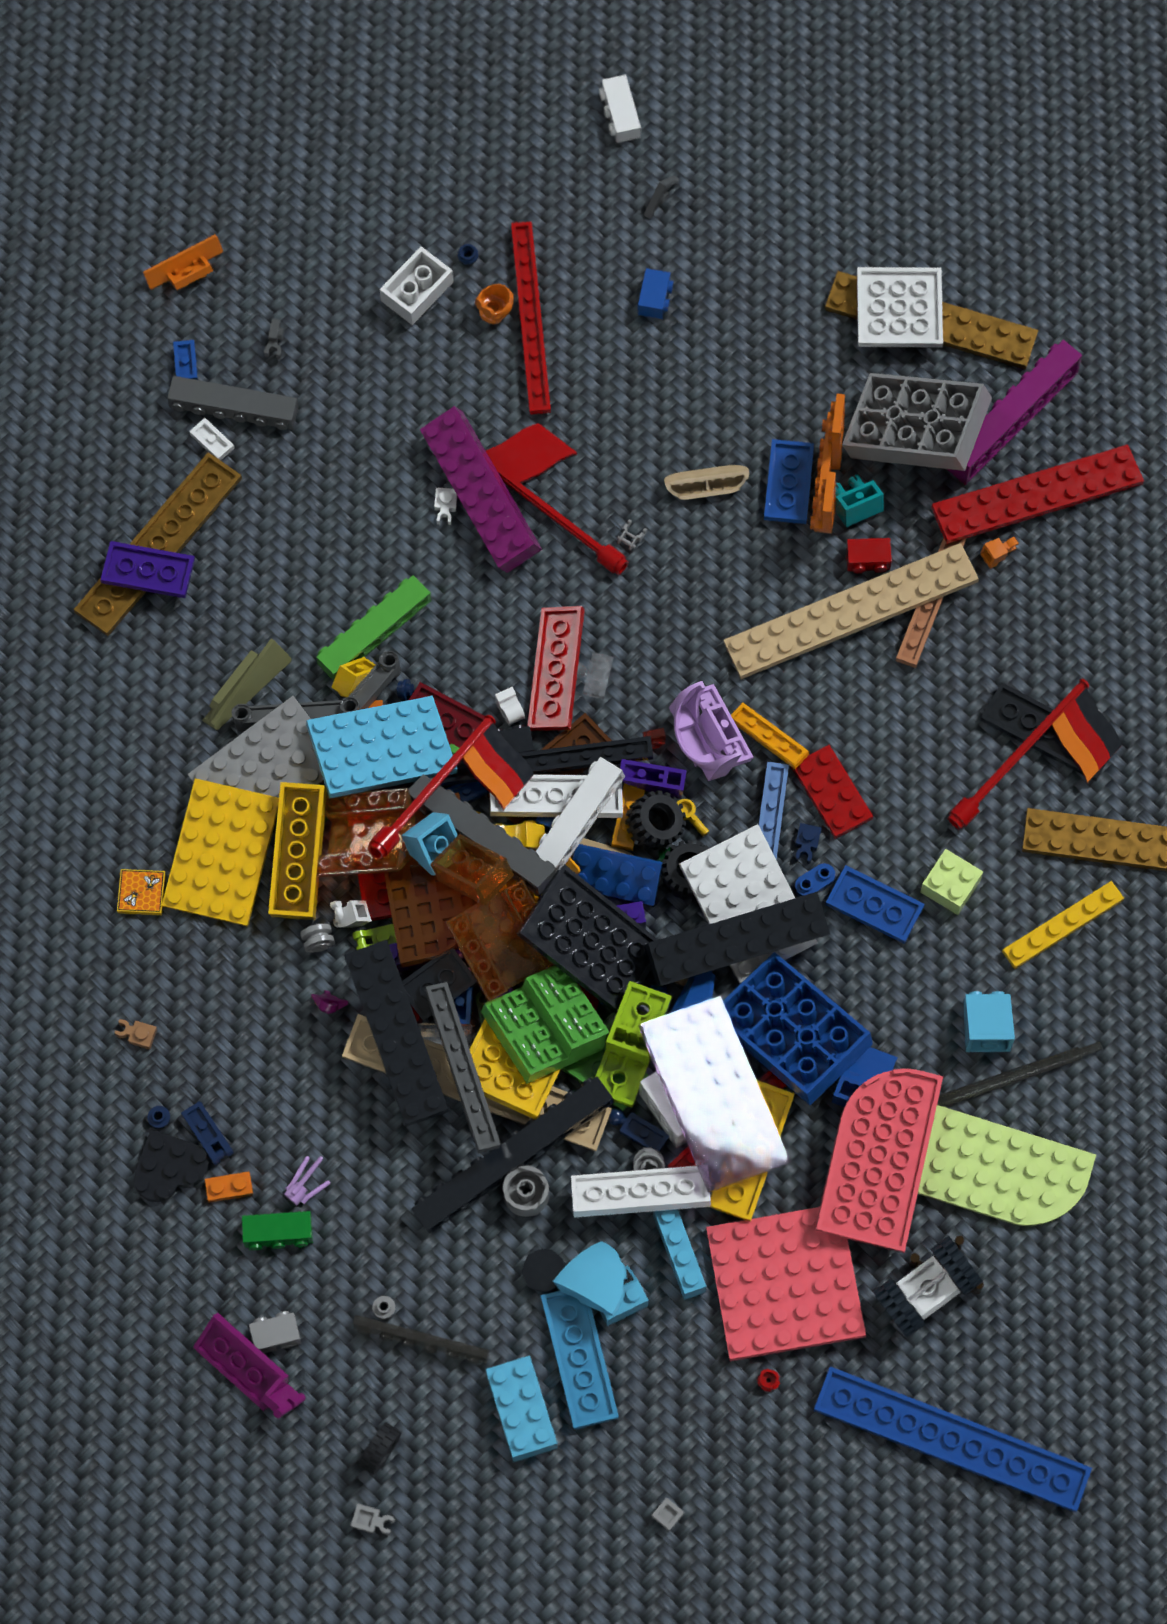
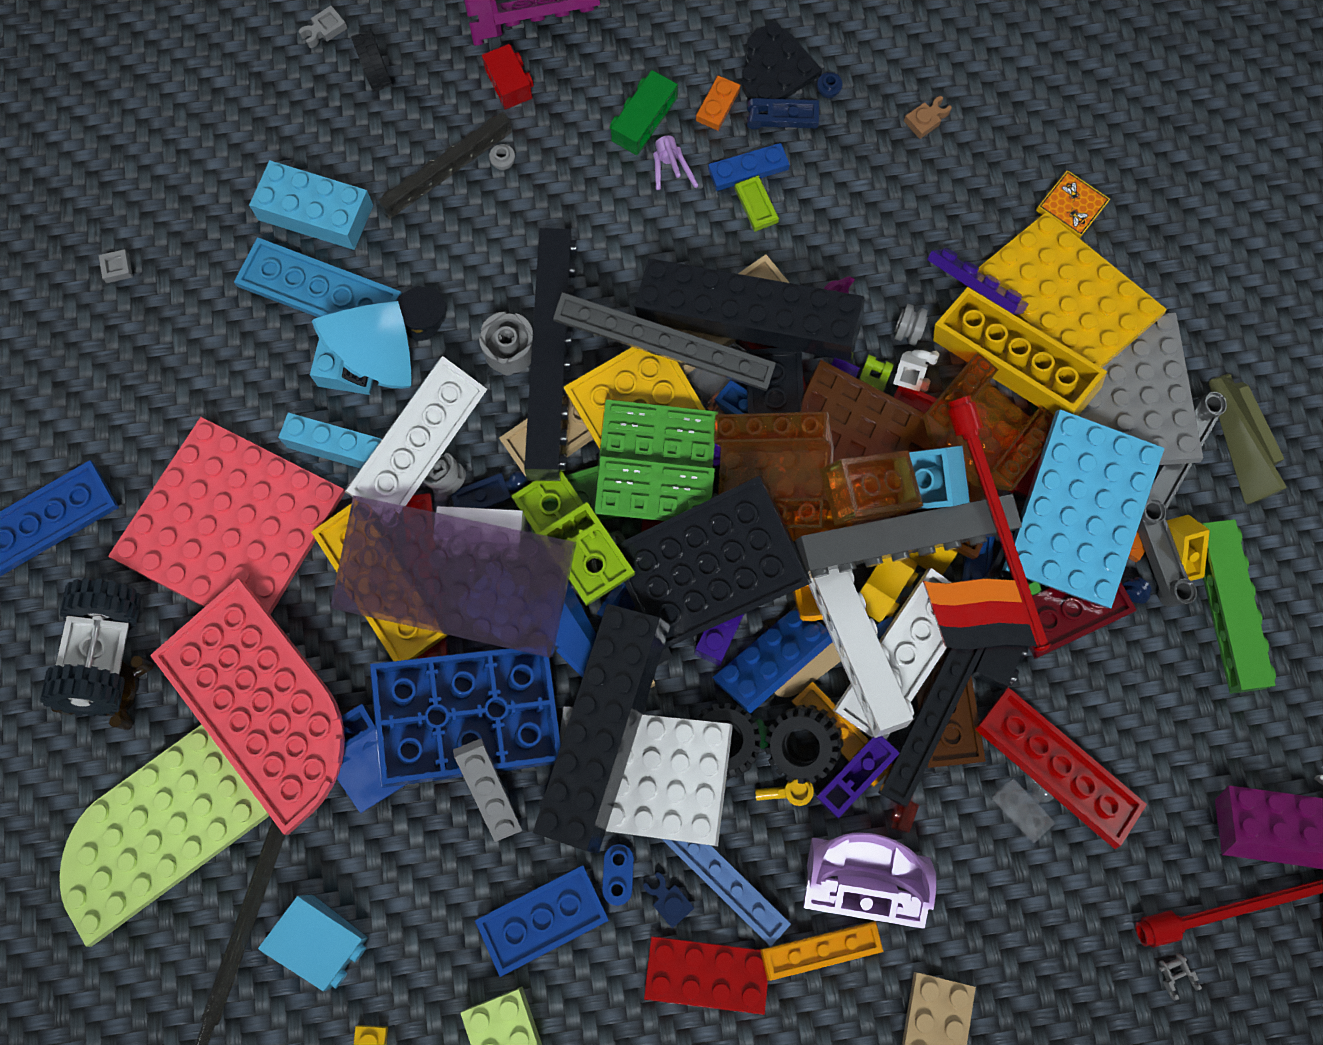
camera: 125 degrees right, 5 degrees up
light grey piece [249,1311,302,1353] -> none
white leg [495,687,525,725] -> none
red plate [757,1369,780,1392] -> none
none -> light grey plate [453,738,522,842]
none -> red brick [482,44,534,110]
none -> blue plate [708,143,790,191]
none -> lime tile [734,175,779,232]
none -> dark purple plate [927,248,1028,315]

